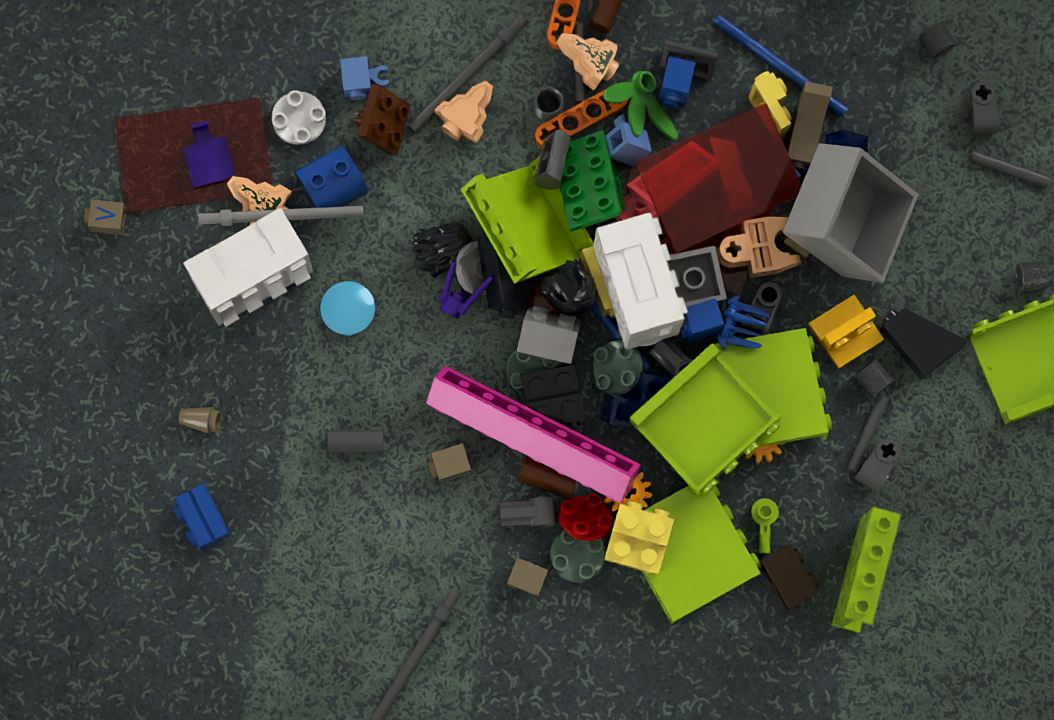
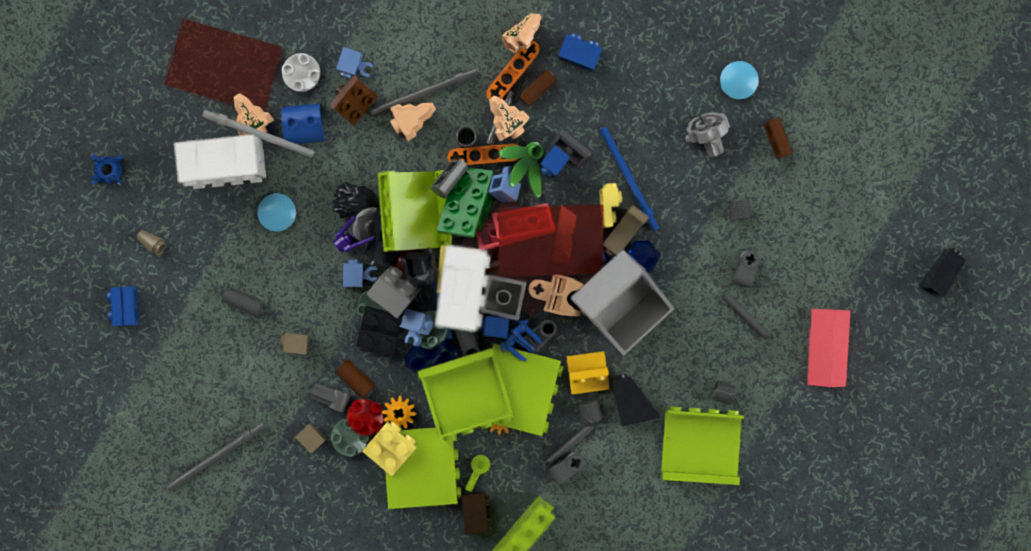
camera: 35 degrees right, 10 degrees up
dark tan brick [84,199,127,235] -> none
dark purple piece [183,121,236,187] -> none
brick [426,366,641,503] -> none
none -> blue piece [91,153,123,185]
none -> medium blue brick [343,260,377,287]
none -> medium blue brick [400,309,434,347]

